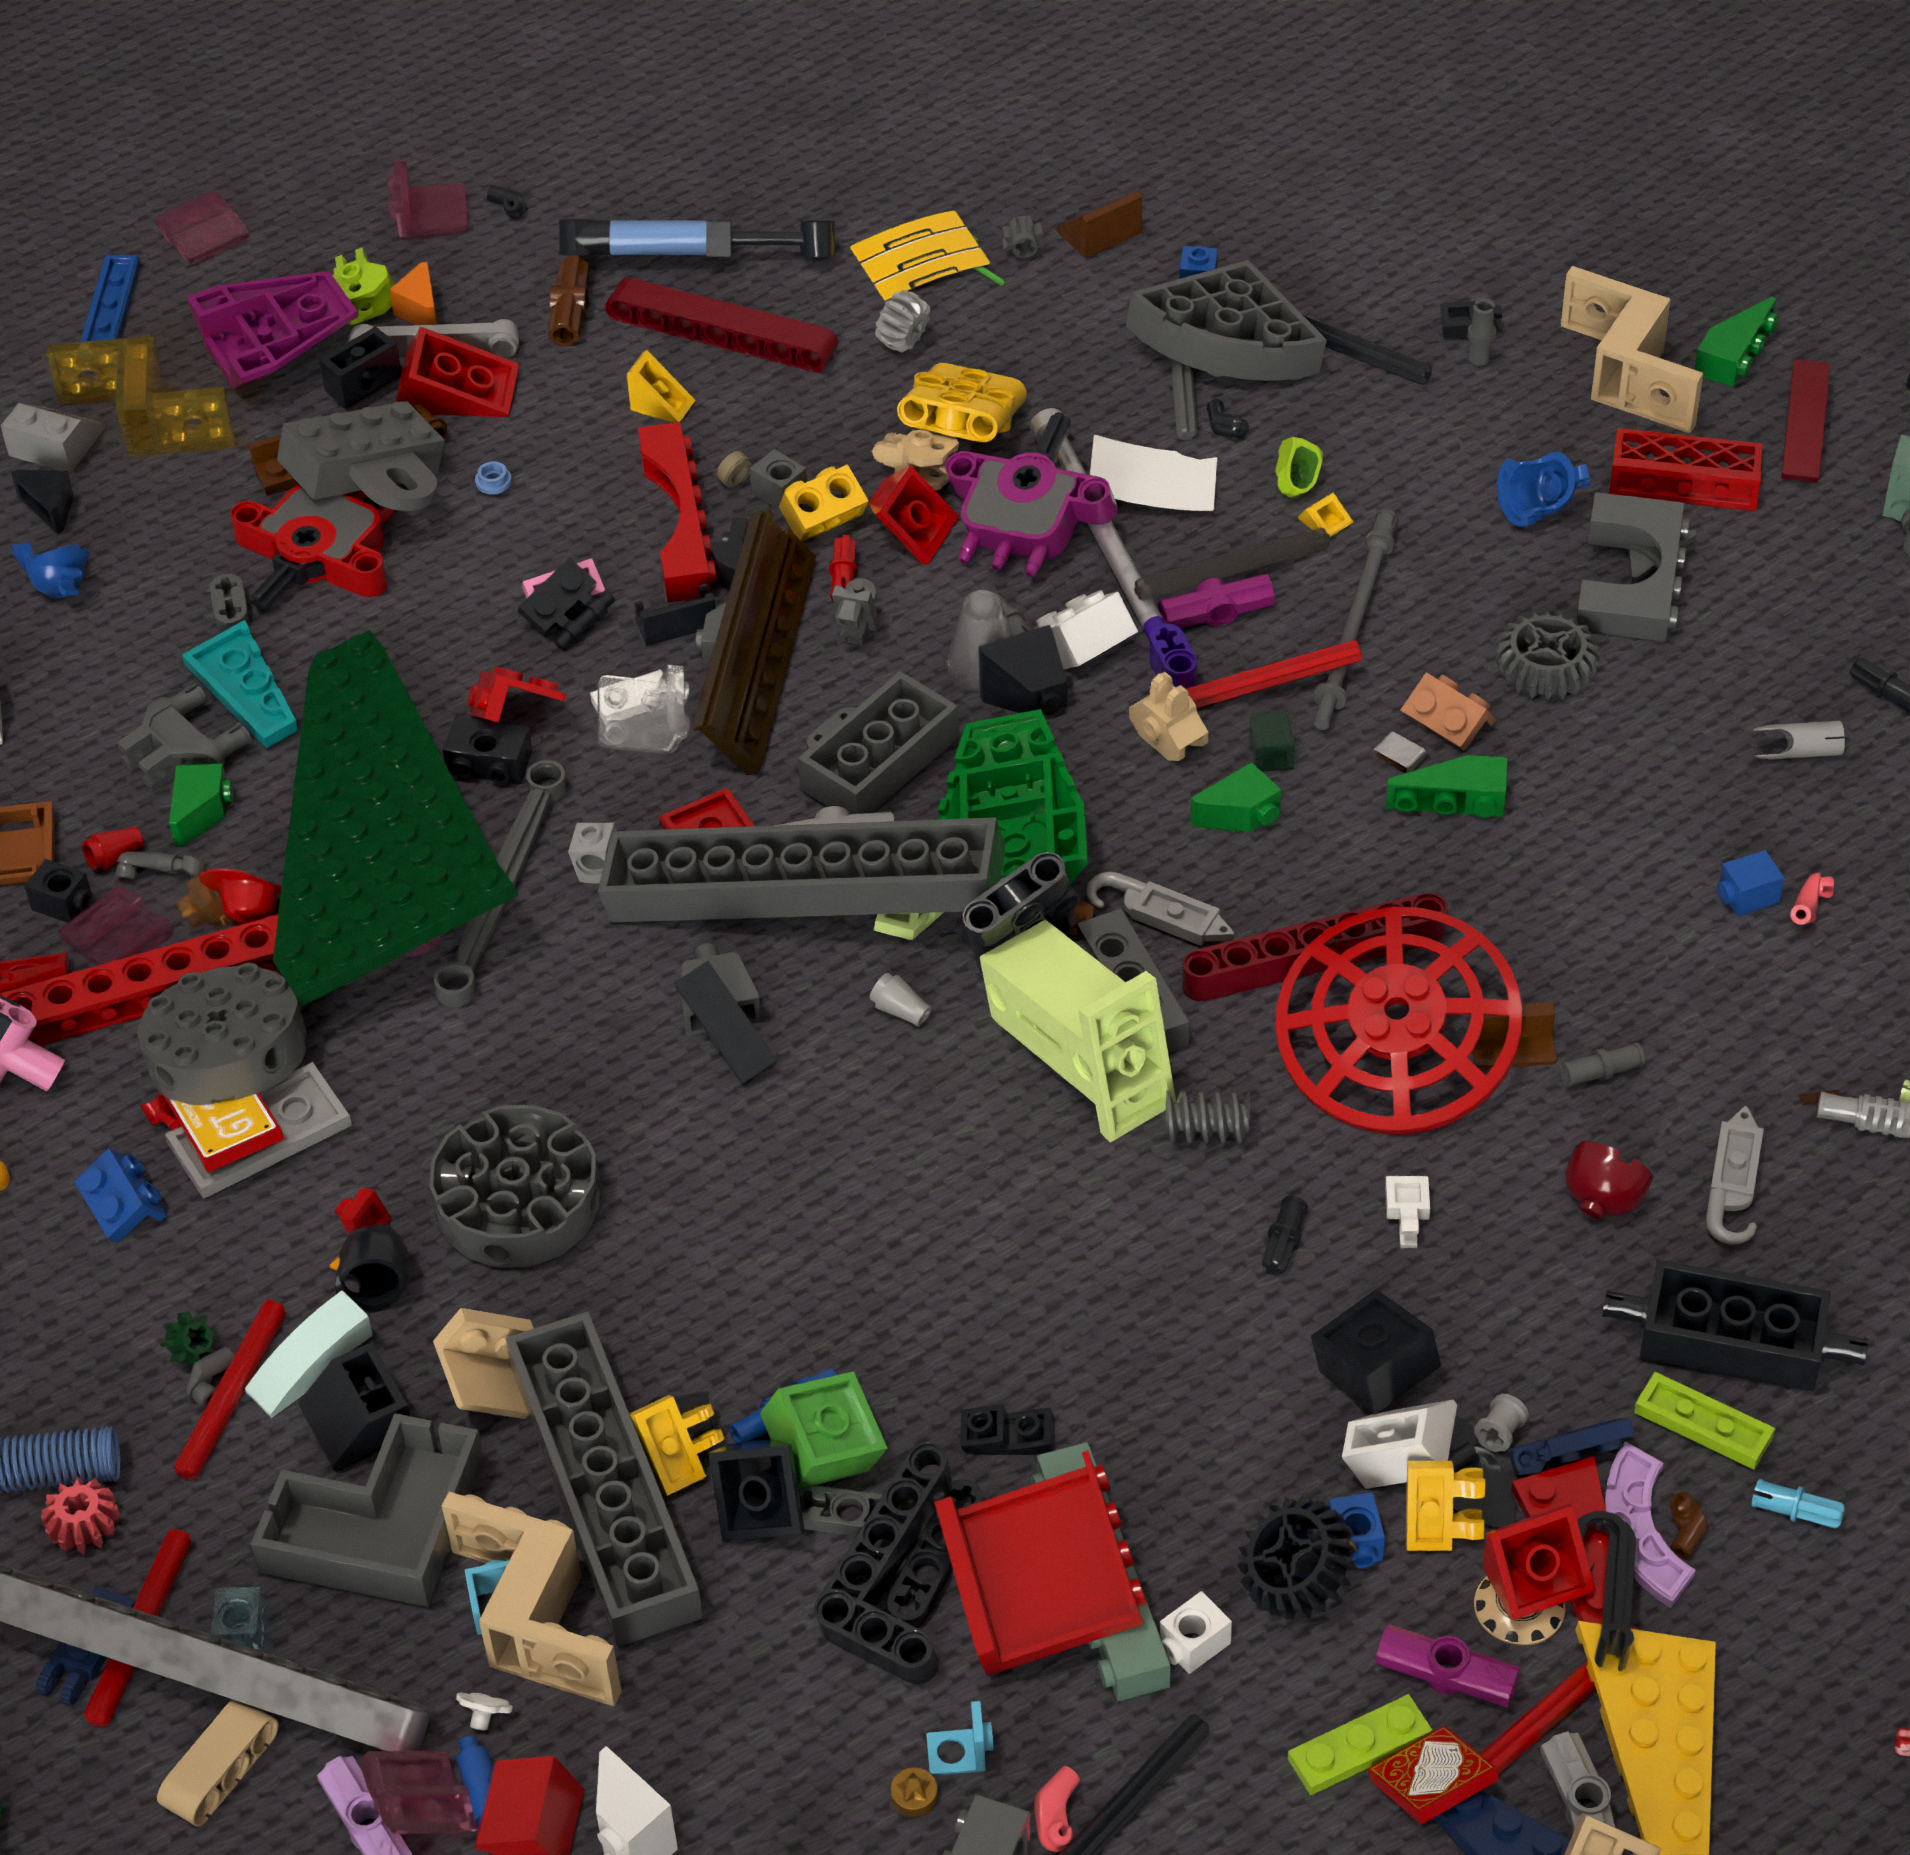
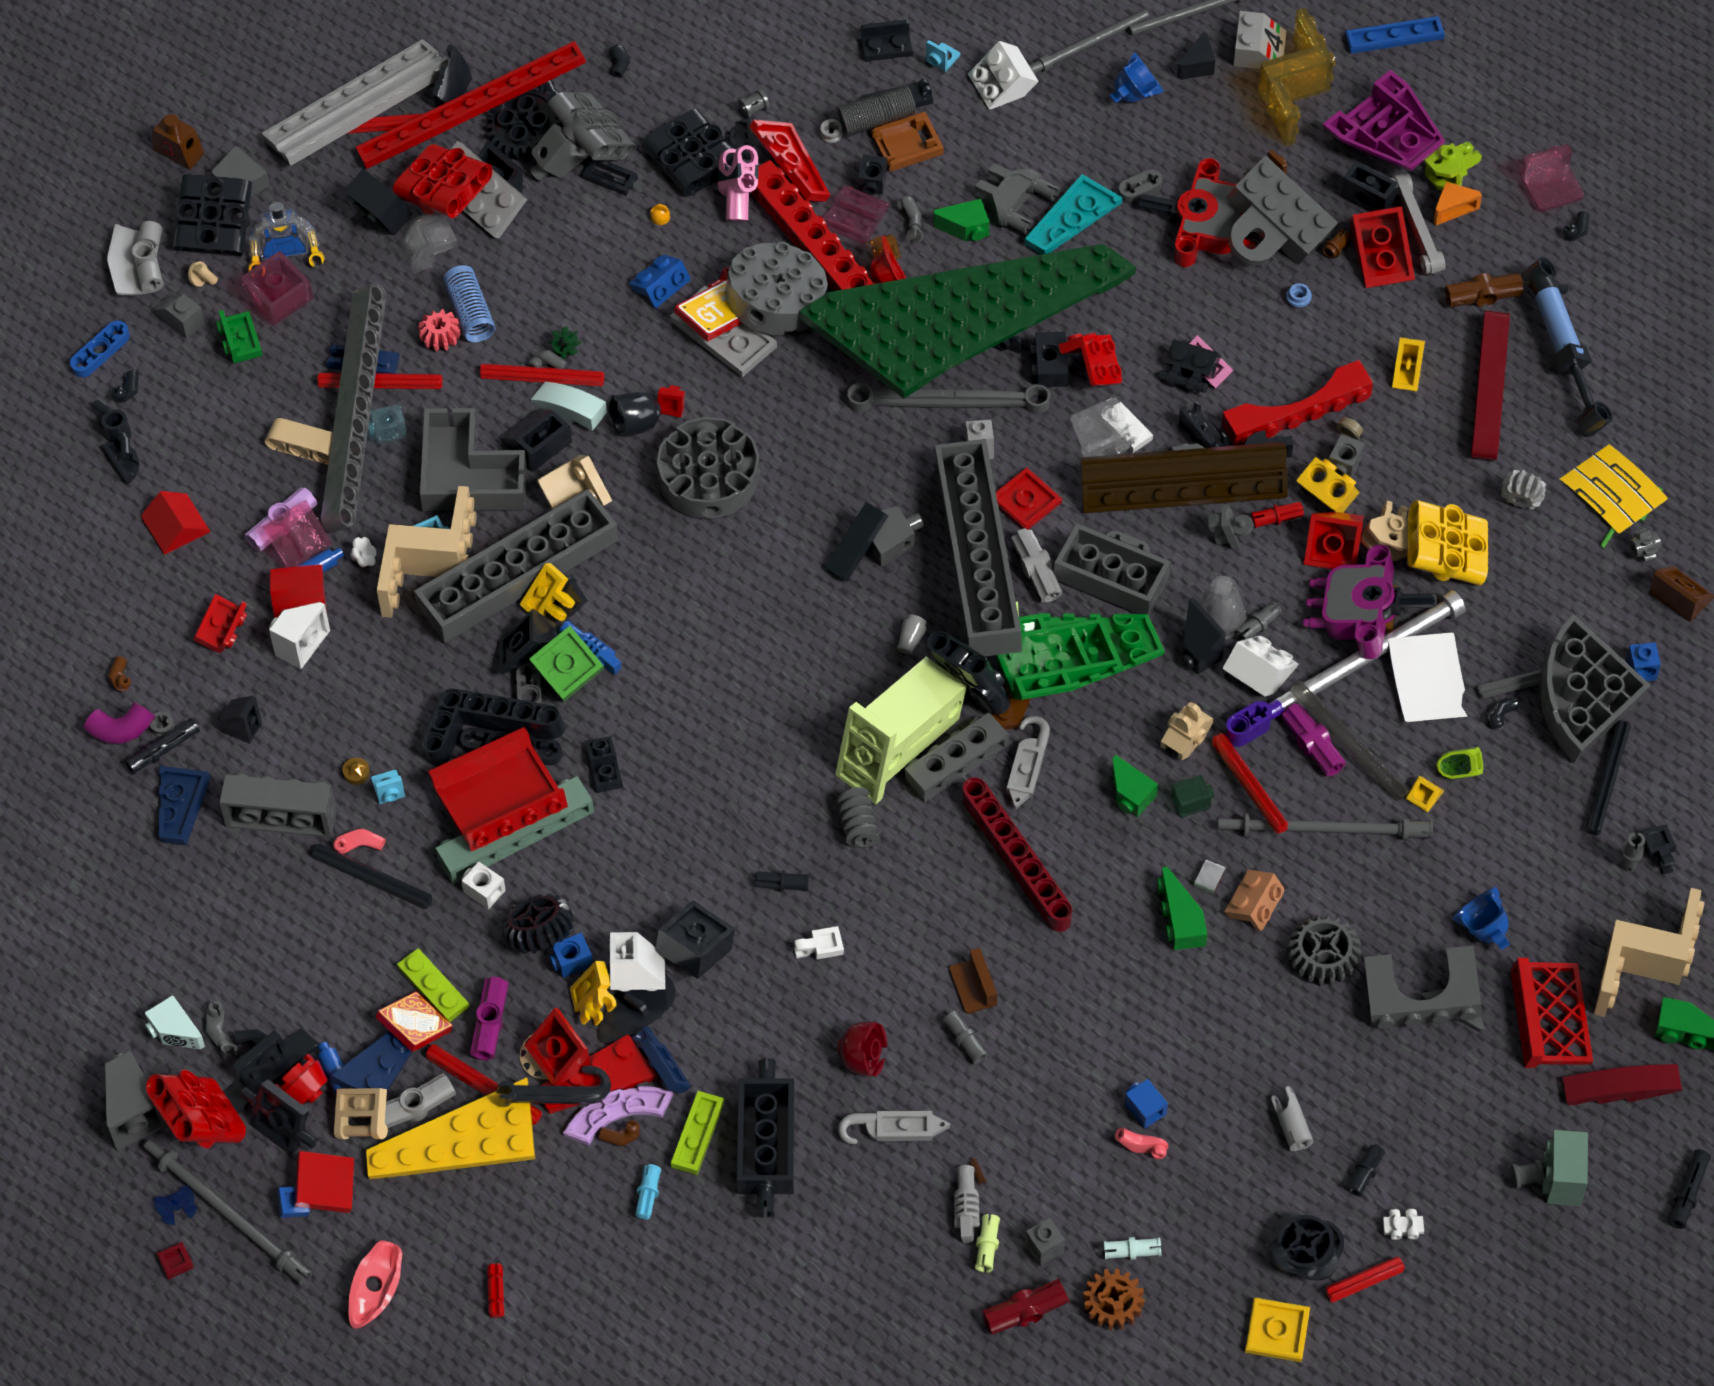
camera: 75 degrees right, 10 degrees up
red cone [82,826,144,871] -> none
clear pink slope [154,191,249,265] -> none
red dish [1275,907,1523,1135] -> none
light grey bush [1474,1394,1529,1452] -> none

